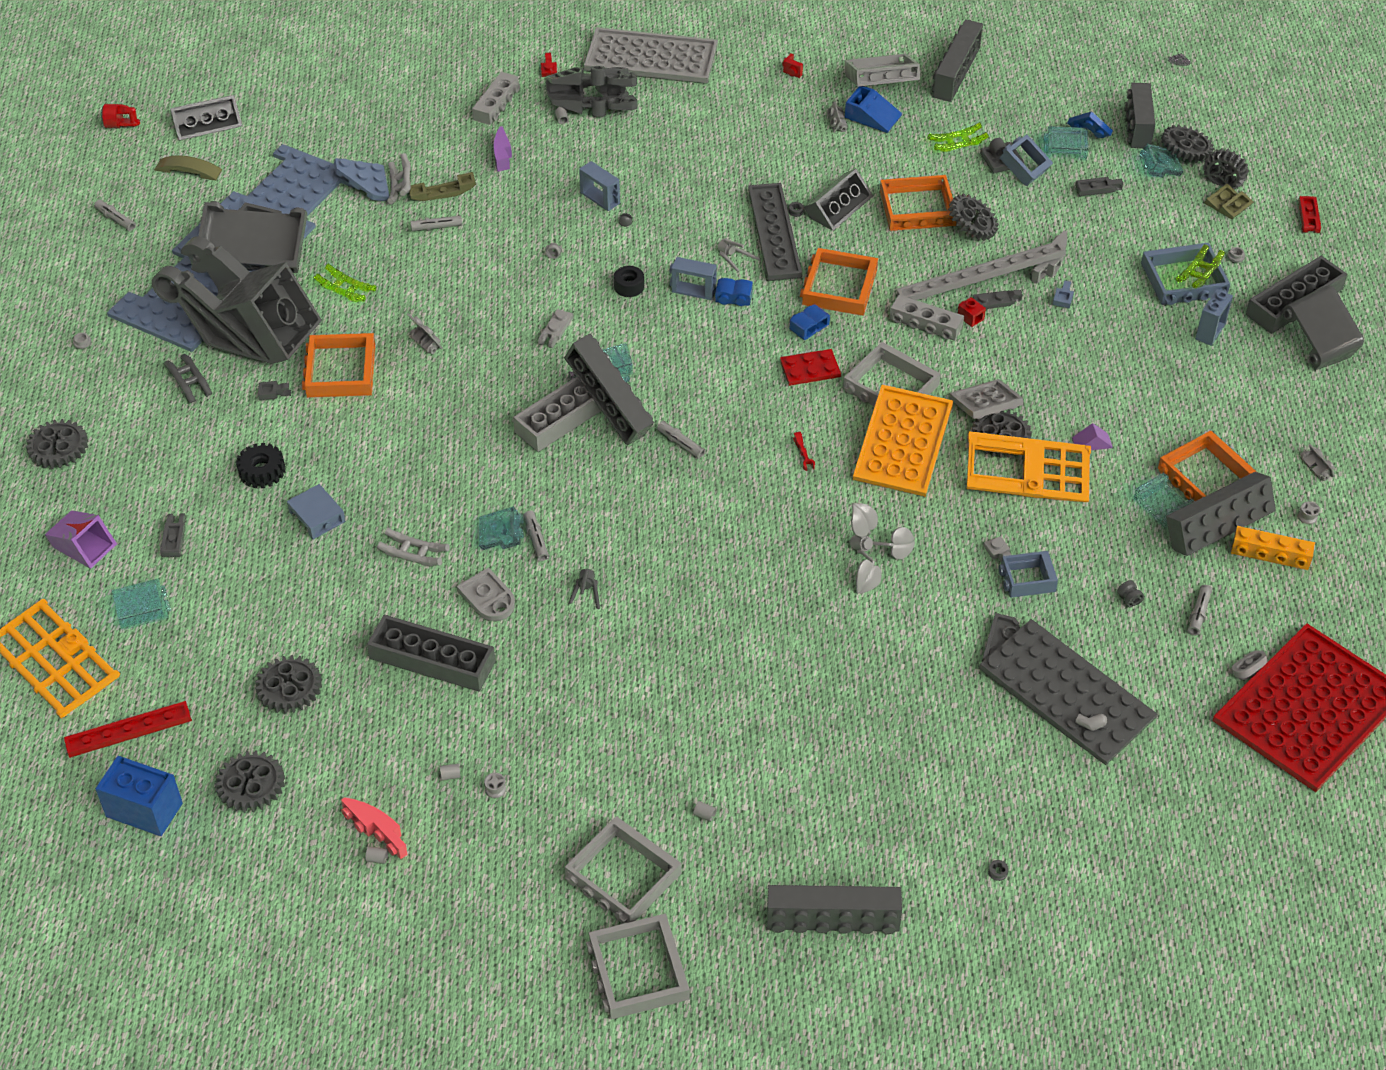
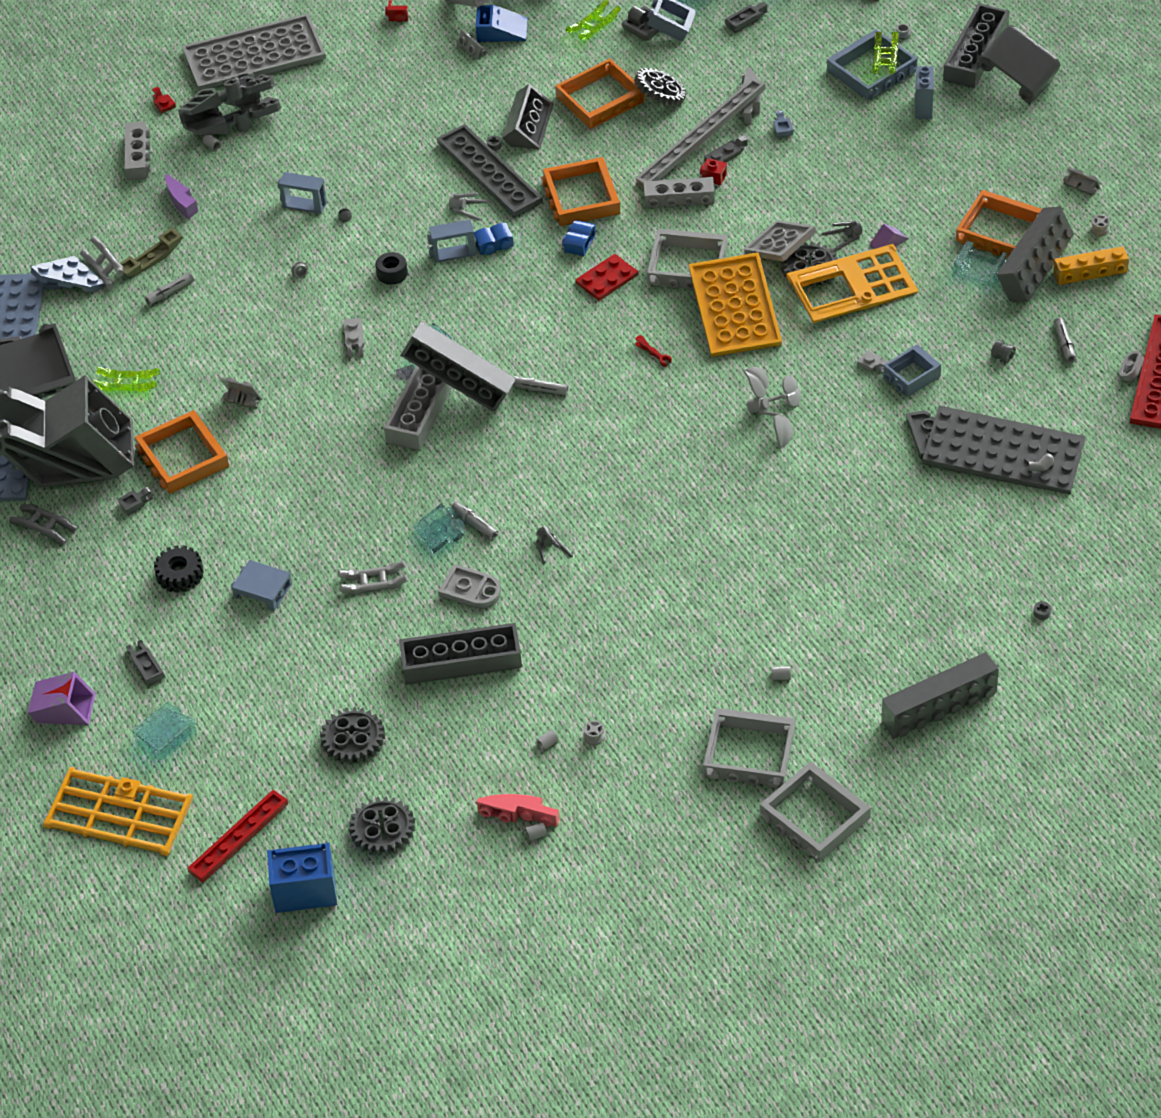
camera: 25 degrees left, 0 degrees up
none -> dark grey plant [821,220,862,253]

